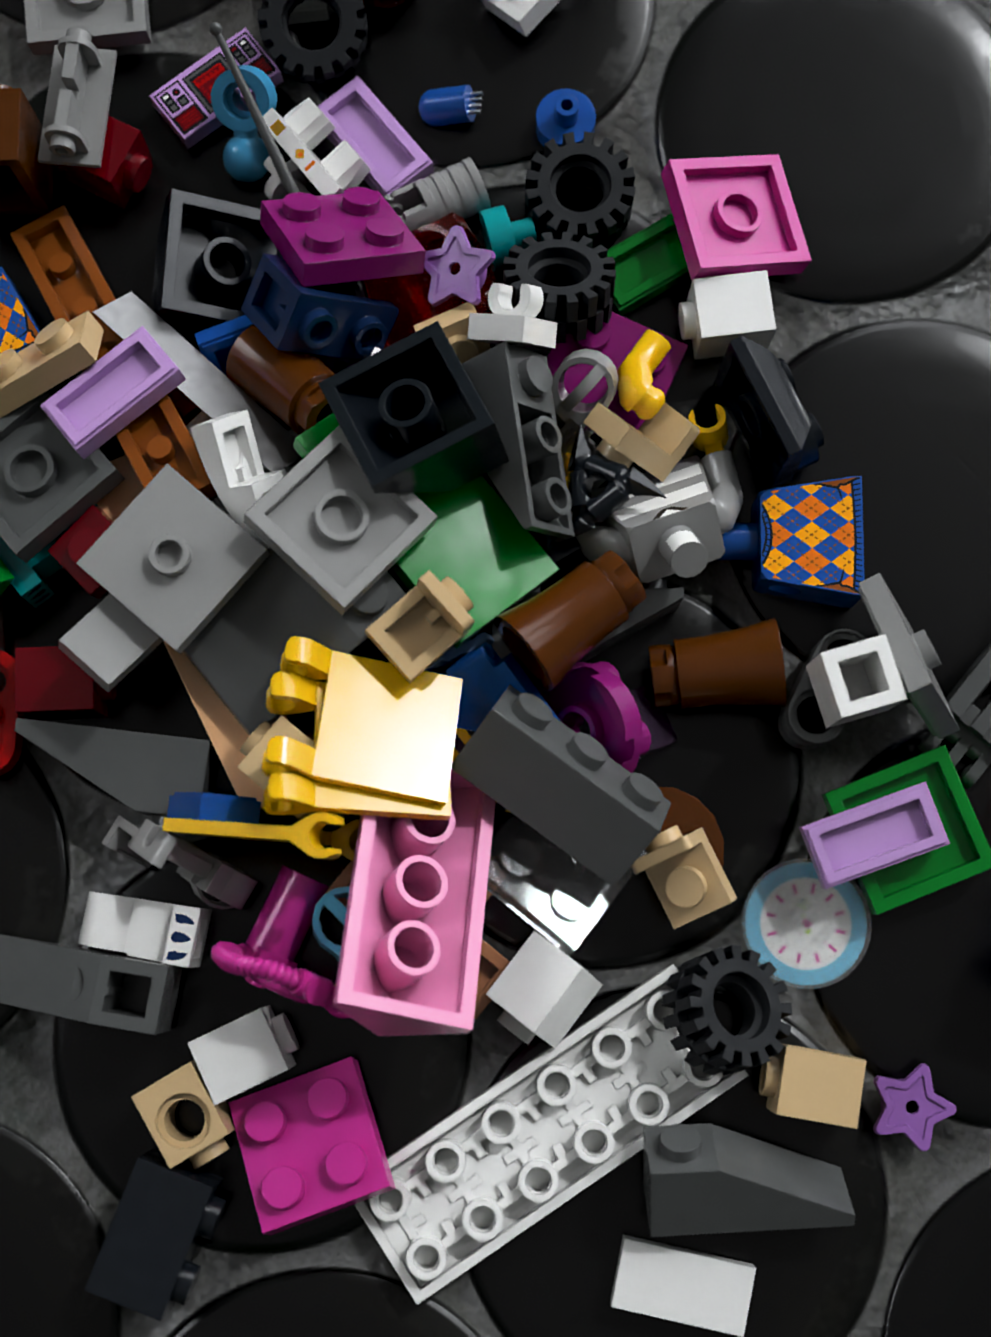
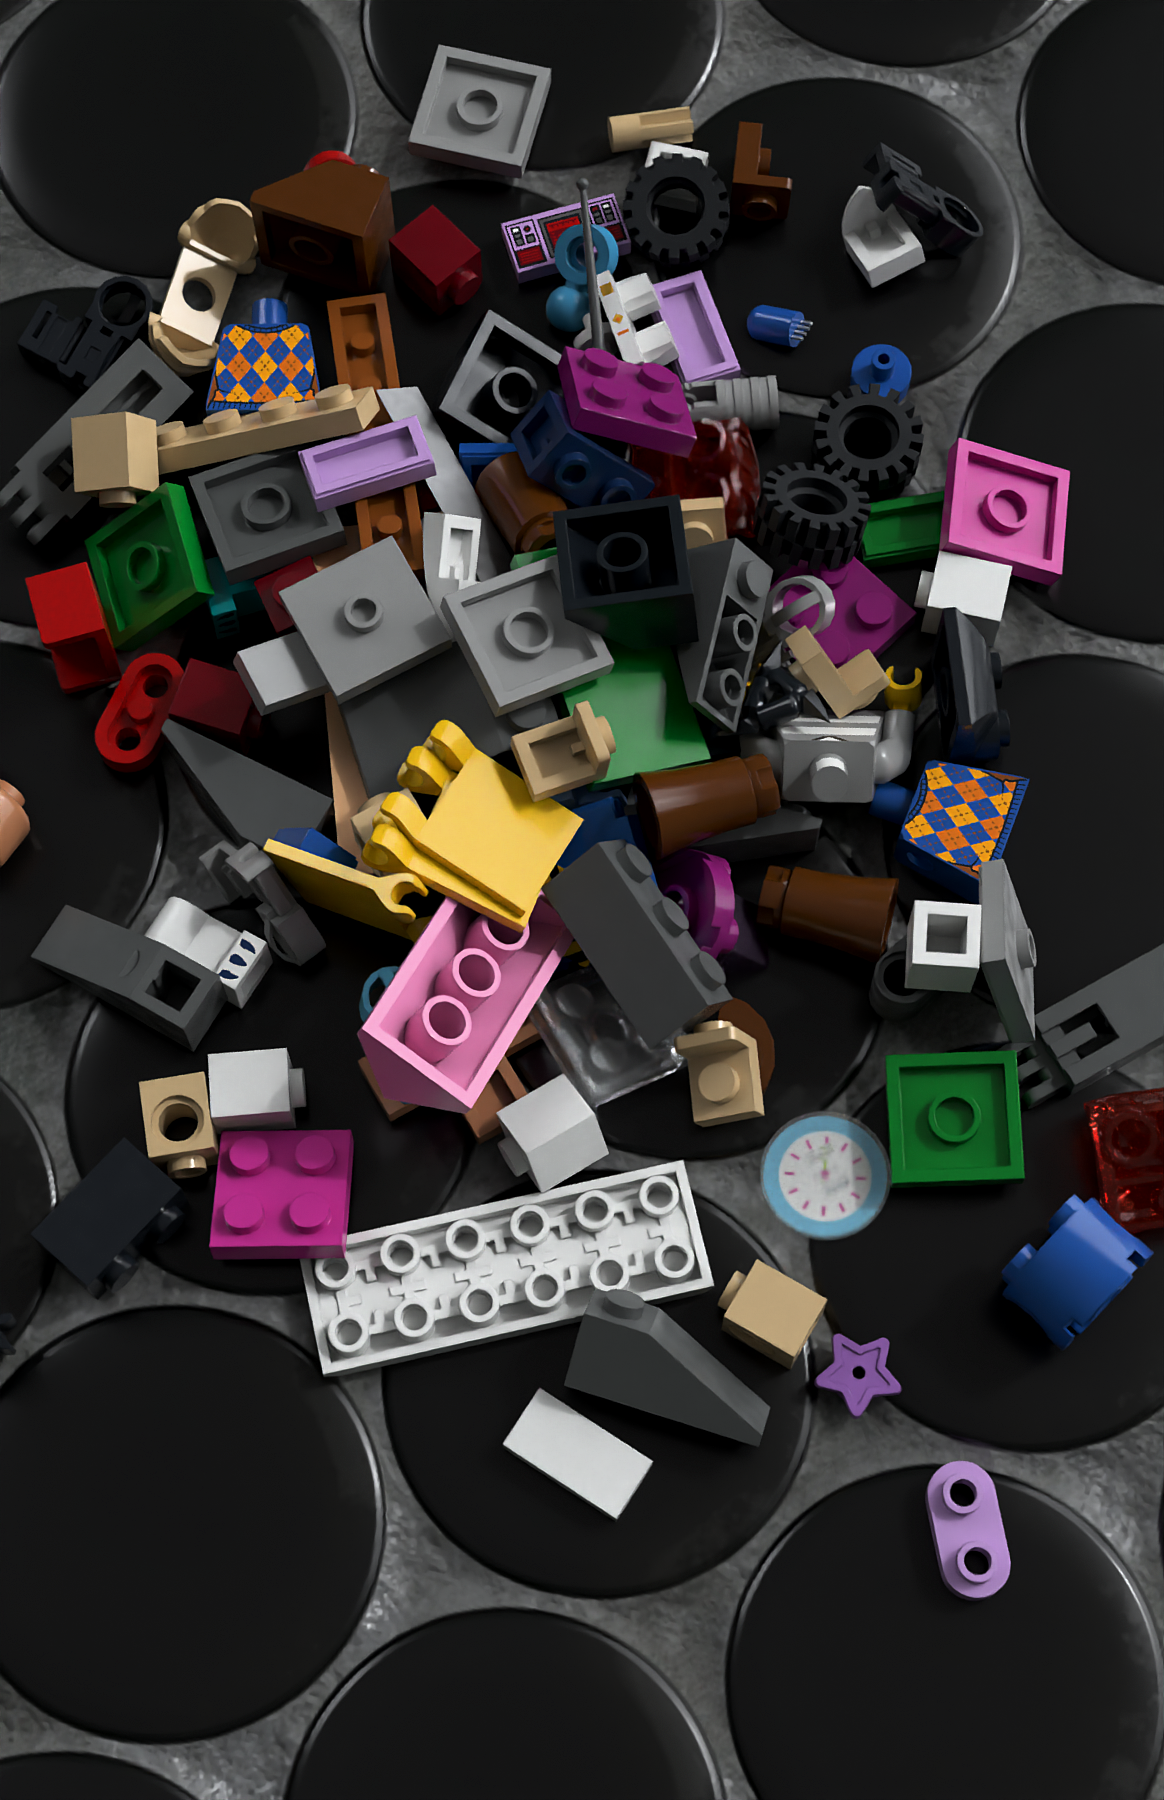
camera: 20 degrees right, 10 degrees down
light grey hinge [38,28,117,168] -> none
dark pink piece [211,865,350,1019] -> none
medium lavender plate [424,225,496,307] -> none
white tile [467,283,558,349] -> none
teal tile [479,205,537,272] -> none
yellow arm [617,329,671,420] -> none
black tyre [662,945,792,1075] -> none
lavender tile [799,782,950,889] -> none

